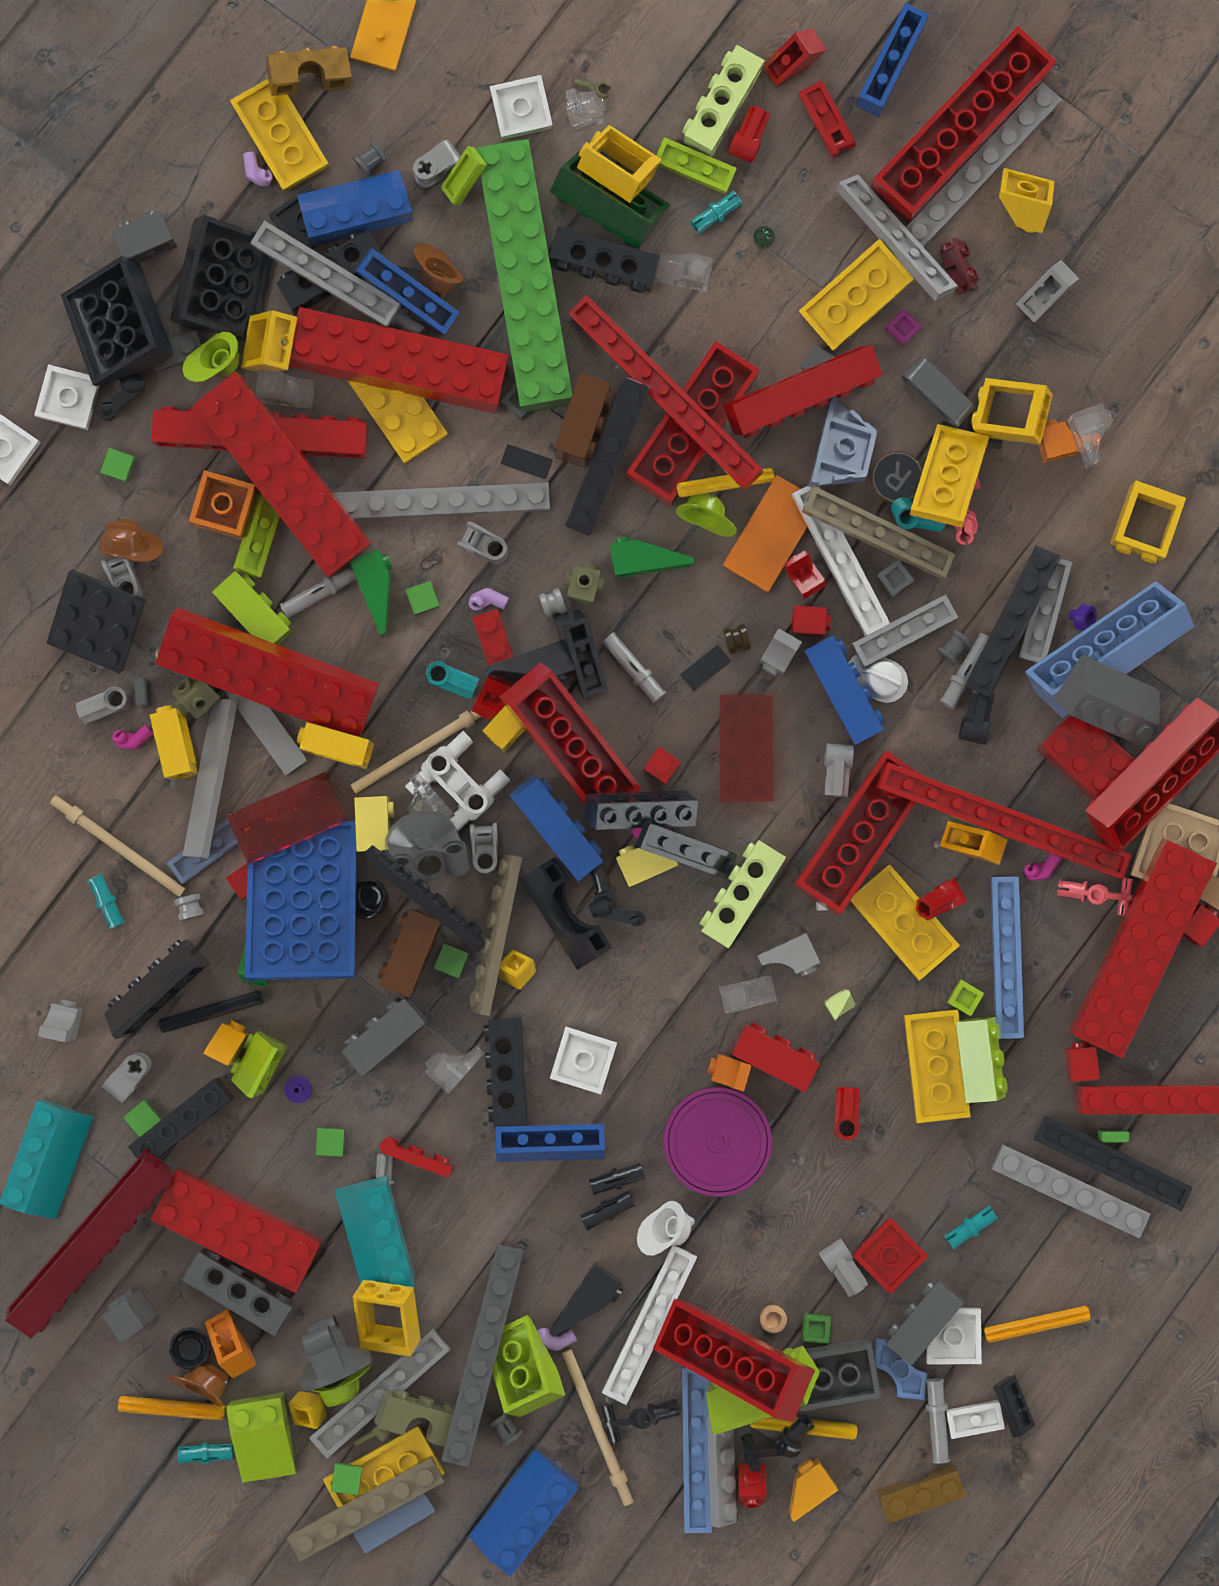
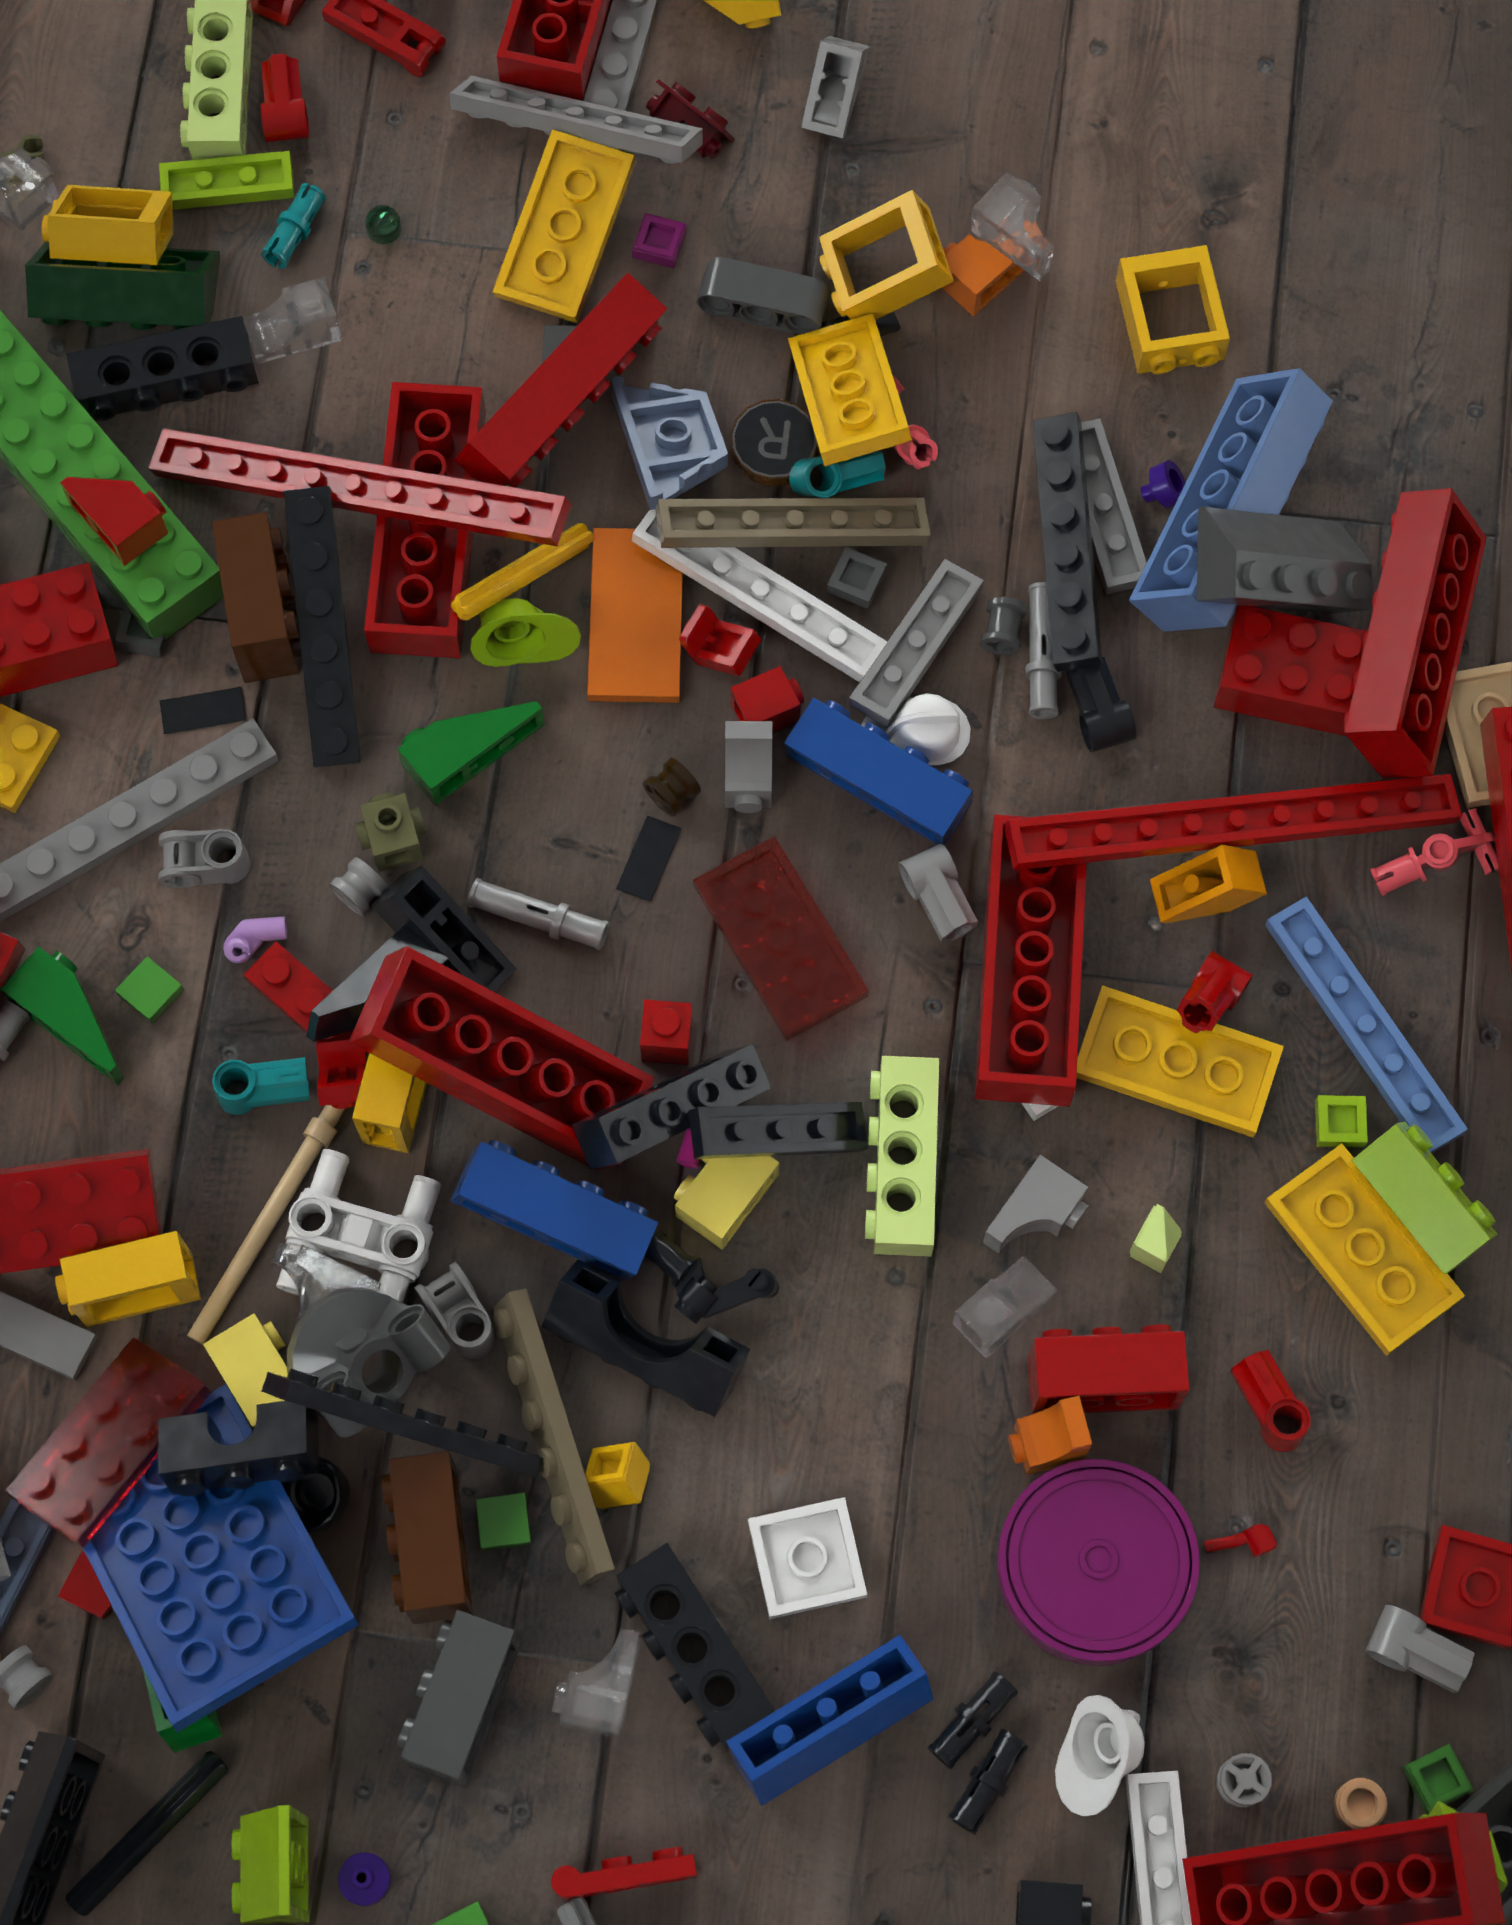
camera: 30 degrees left, 15 degrees down
light orange slope [203,1020,250,1066] -> none
dark pink arm [1024,854,1062,881] -> none
none -> red slope [60,477,168,566]
none -> black arch [158,1401,319,1496]
none -> red hand [1204,1524,1277,1558]
none -> light grey wheel [1216,1753,1272,1808]

